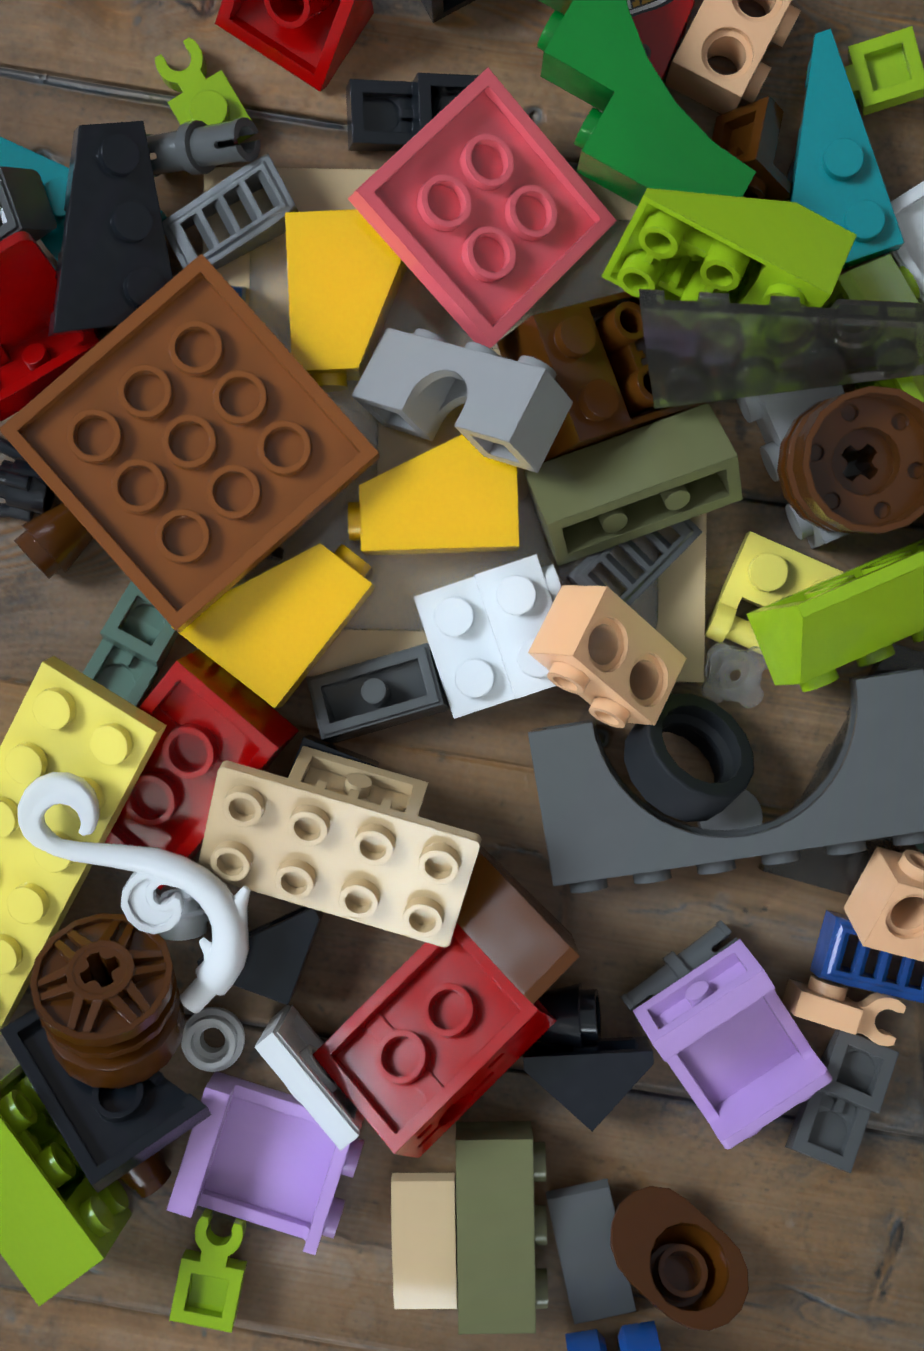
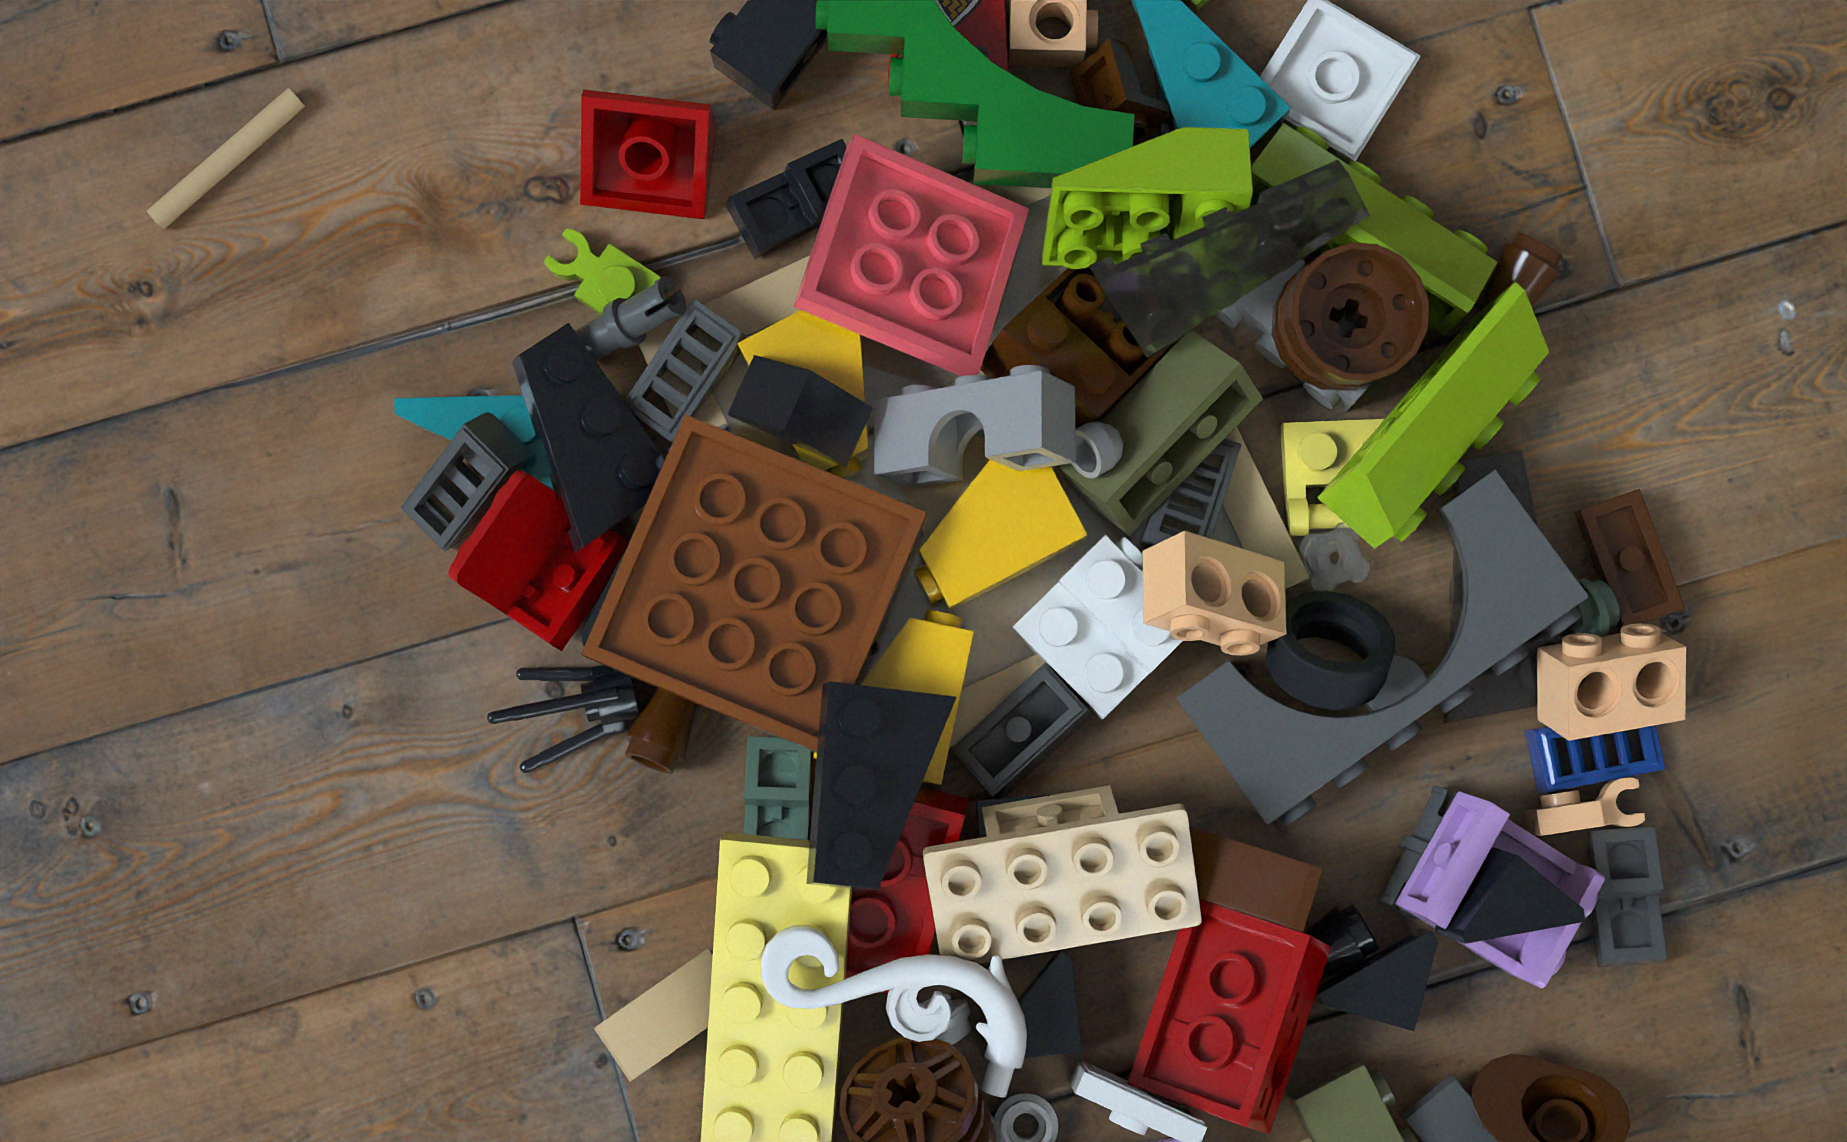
camera: 25 degrees left, 5 degrees down
none -> black slope [727,355,873,468]
none -> black wing [806,682,957,891]
none -> light grey hinge [1072,421,1123,479]
none -> black slope [1435,847,1585,944]

